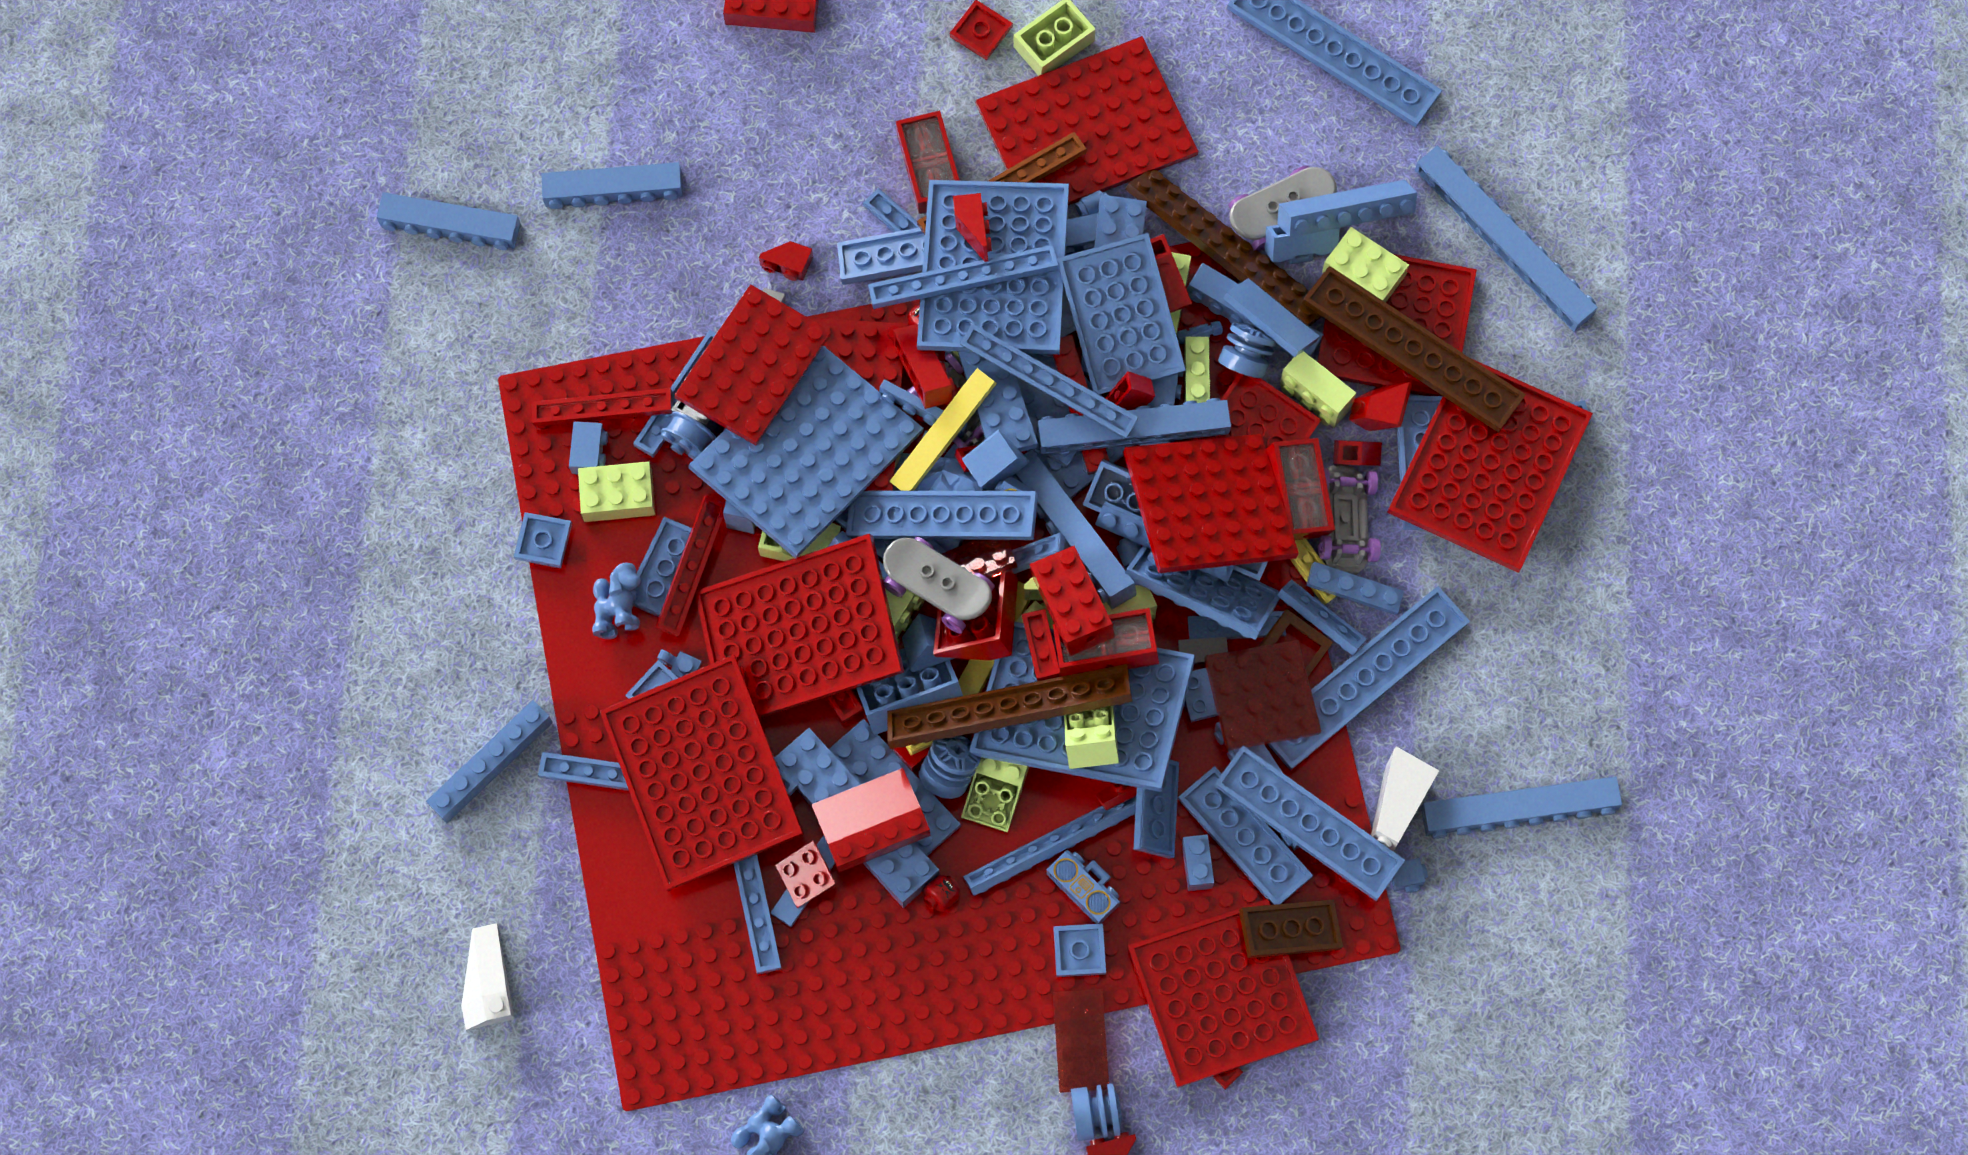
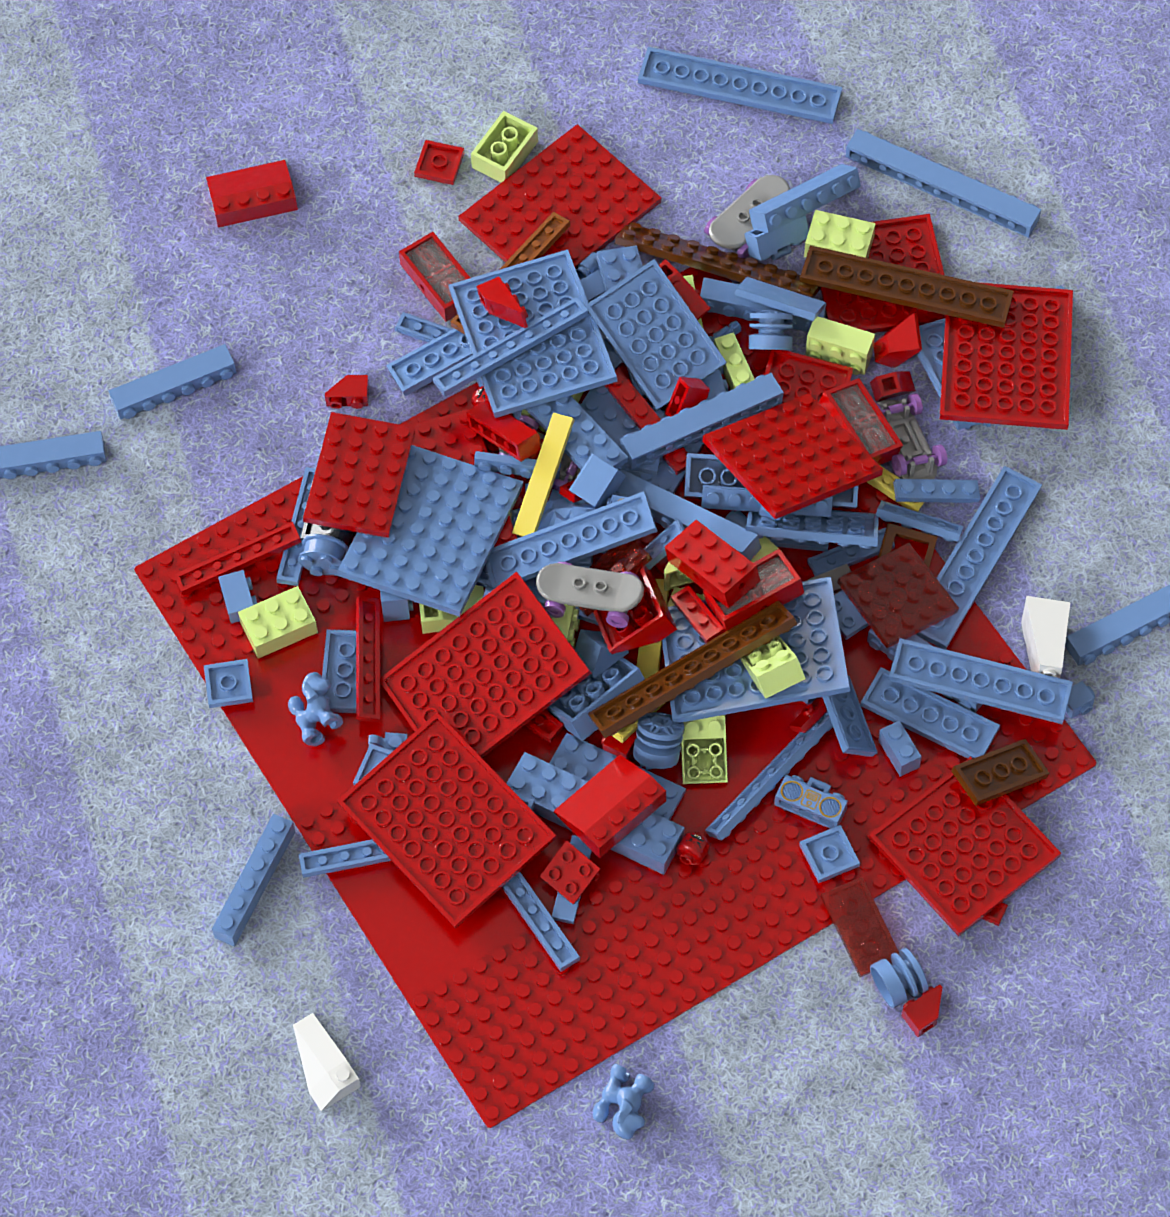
camera: 20 degrees left, 10 degrees down
medium blue plate [960,324,1138,439] -> none

